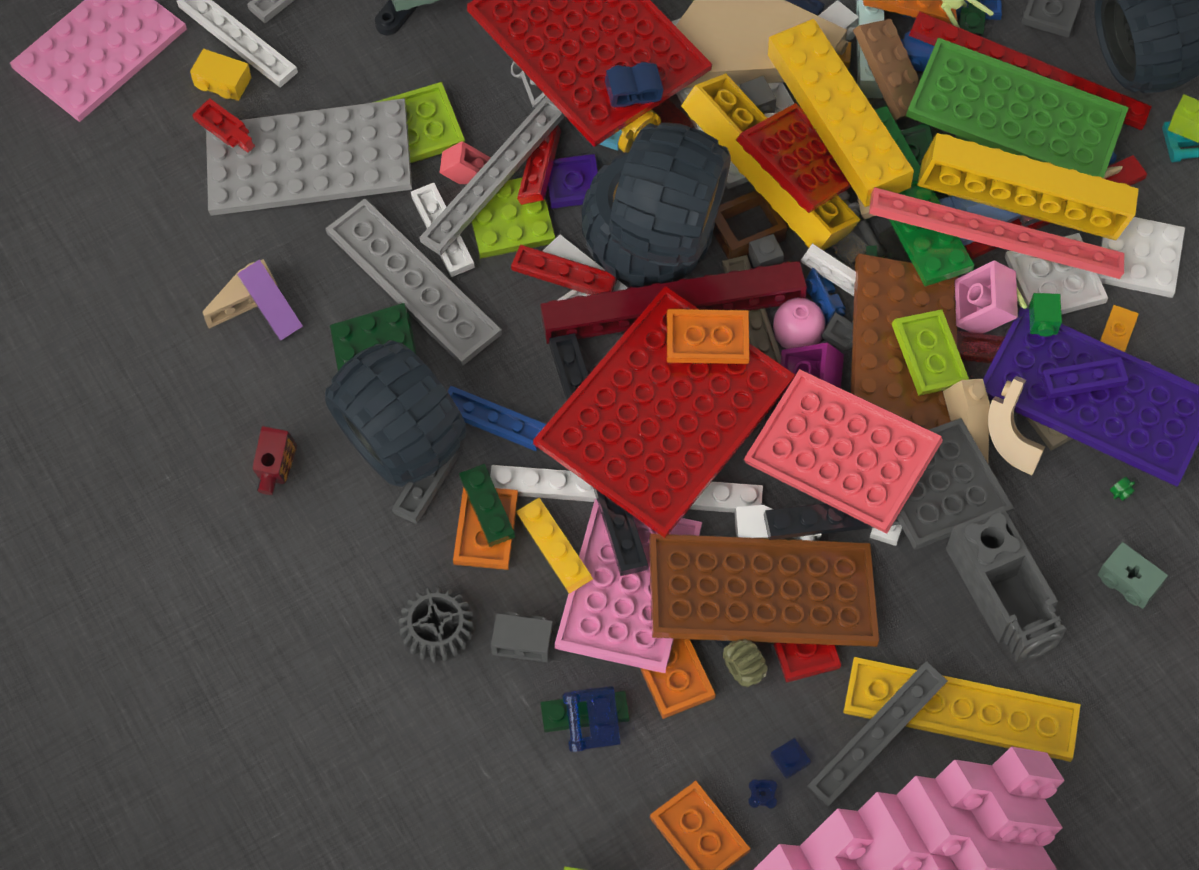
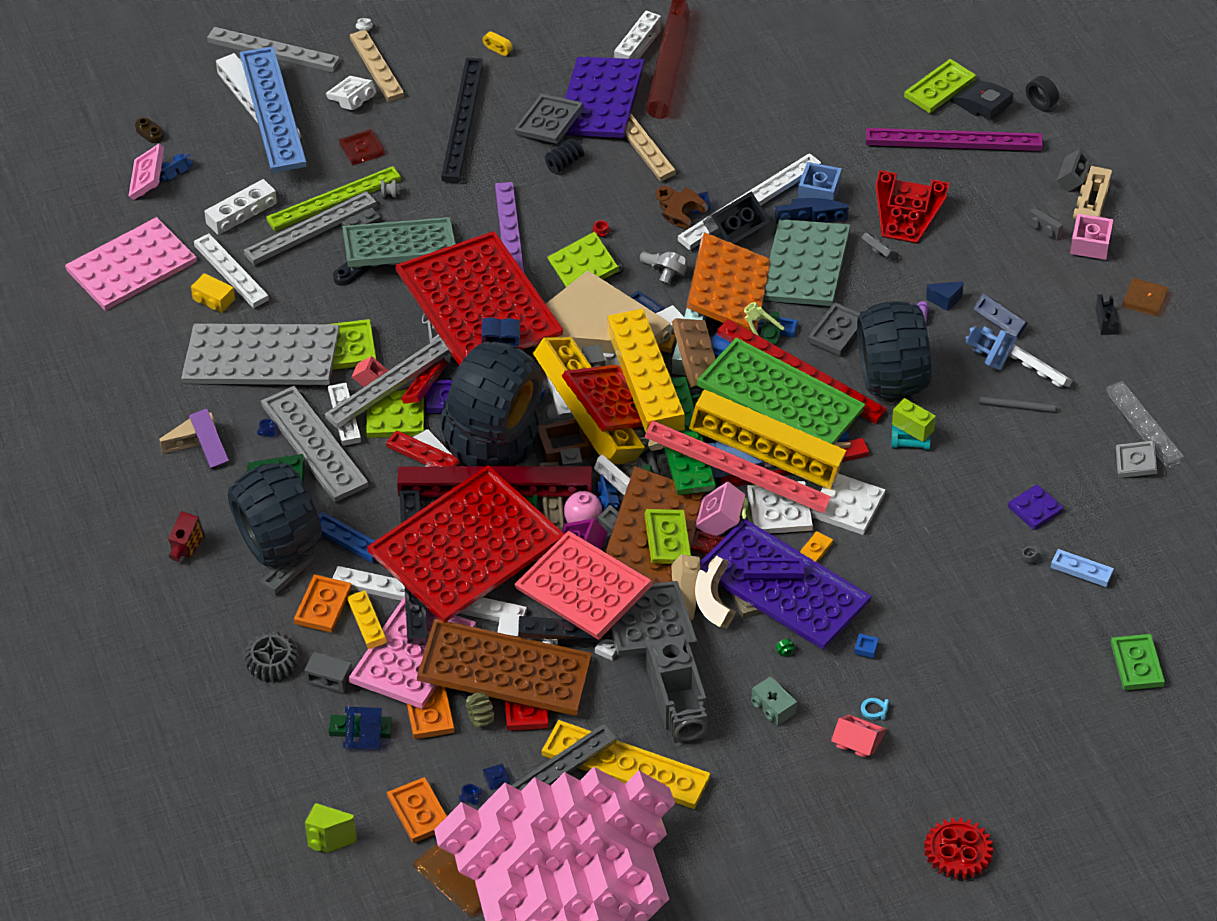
camera: 10 degrees right, 15 degrees down
red hinge [192,98,255,153] -> none
dark green plate [459,464,515,547] -> none
orange plate [667,309,749,364] -> none
green brick [1029,293,1062,337] -> none
none -> clear blue plate [257,419,277,437]

